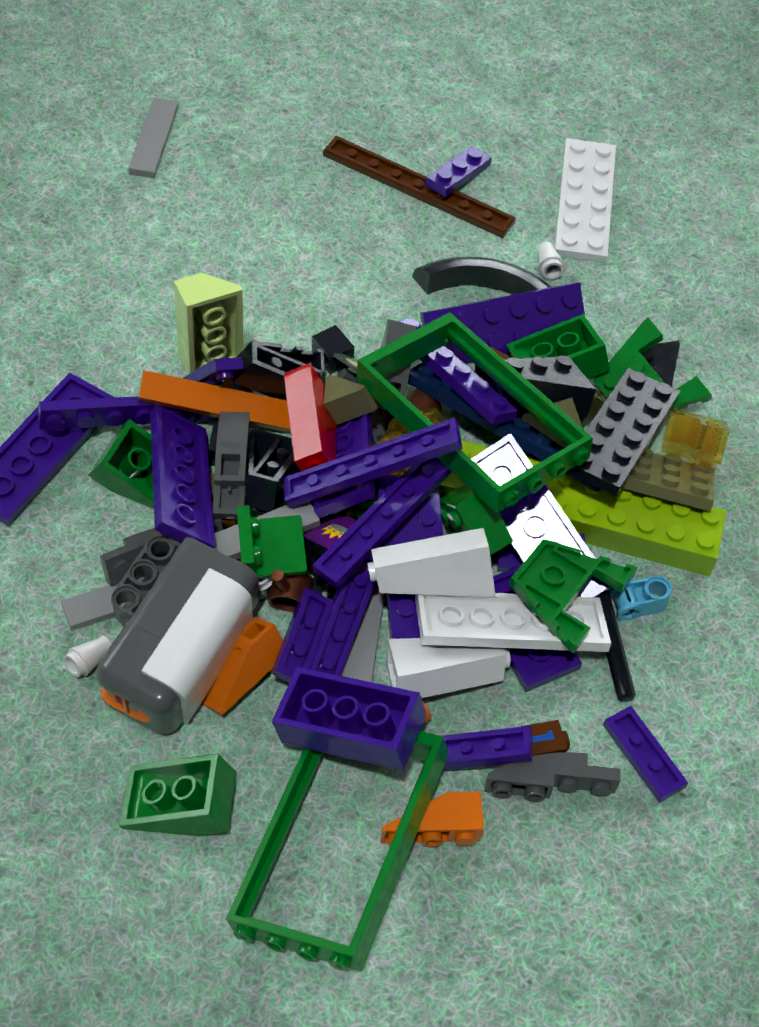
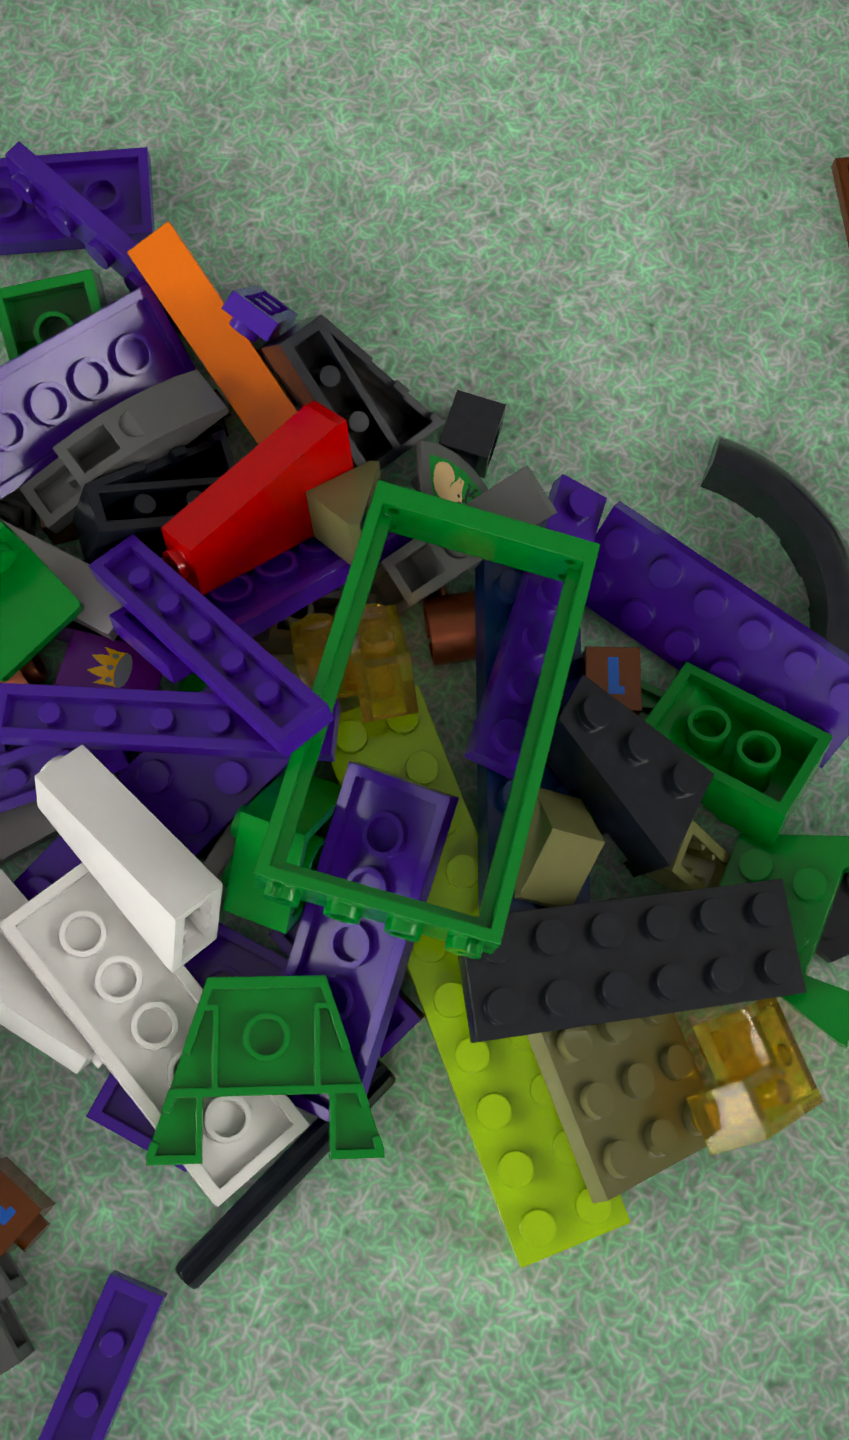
camera: 55 degrees right, 20 degrees up
yellowish green slope [174,273,243,374] -> none
medium azure piece [609,576,672,621] -> none

